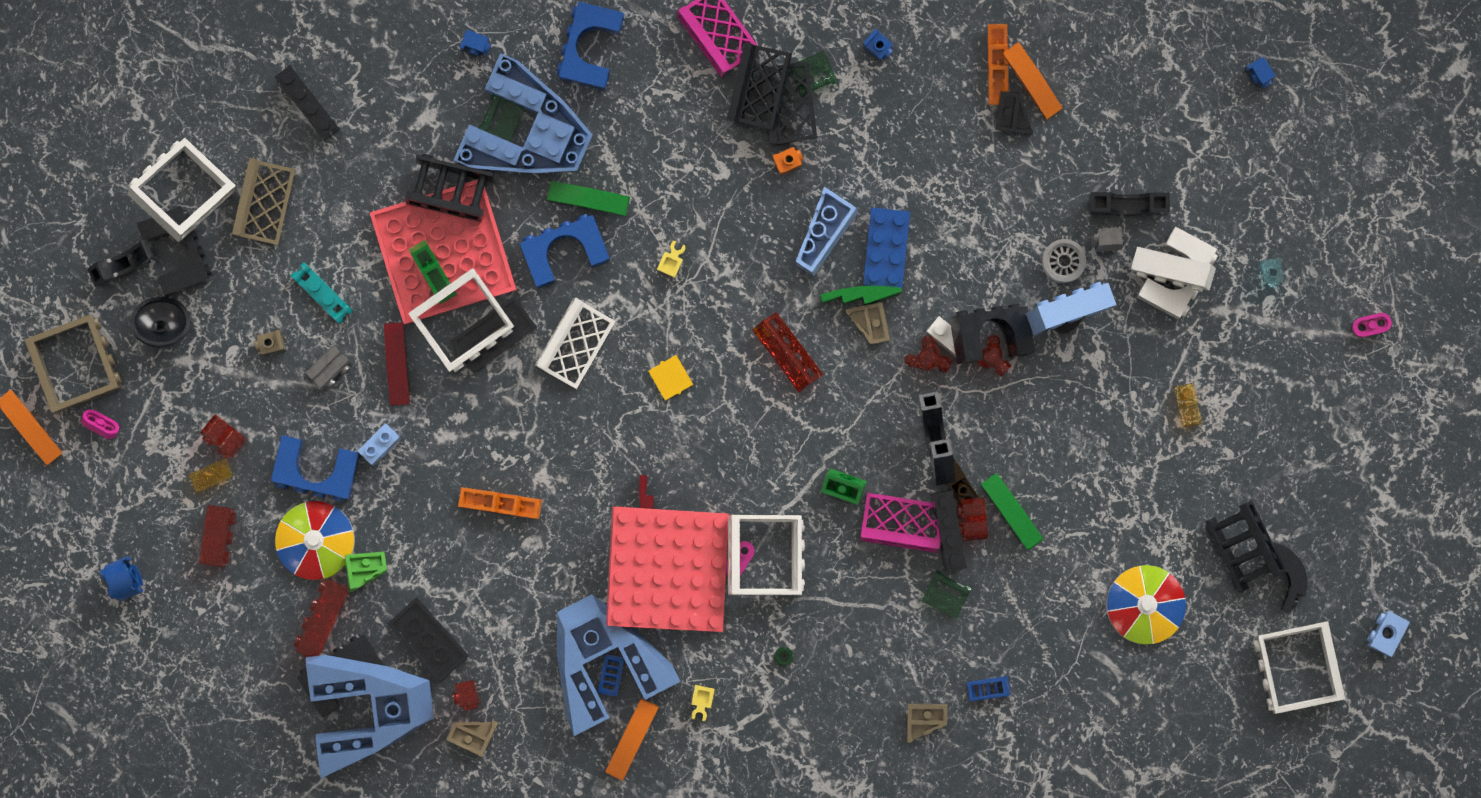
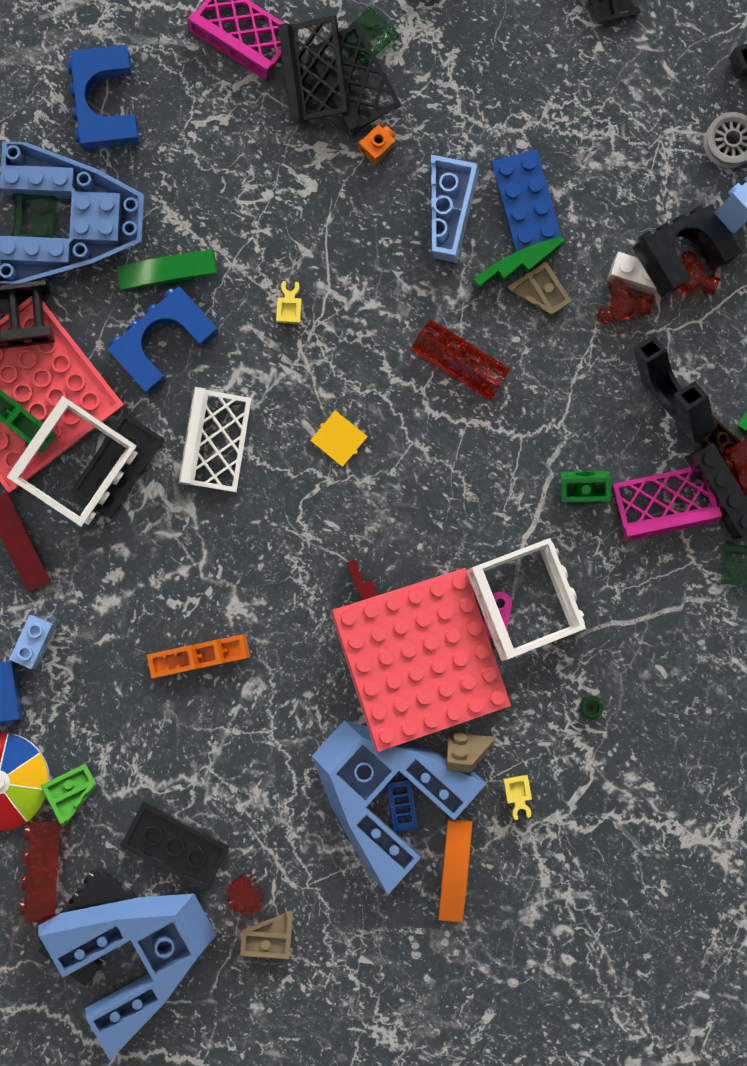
camera: 30 degrees left, 0 degrees up
none -> dark tan wing [446,732,495,773]

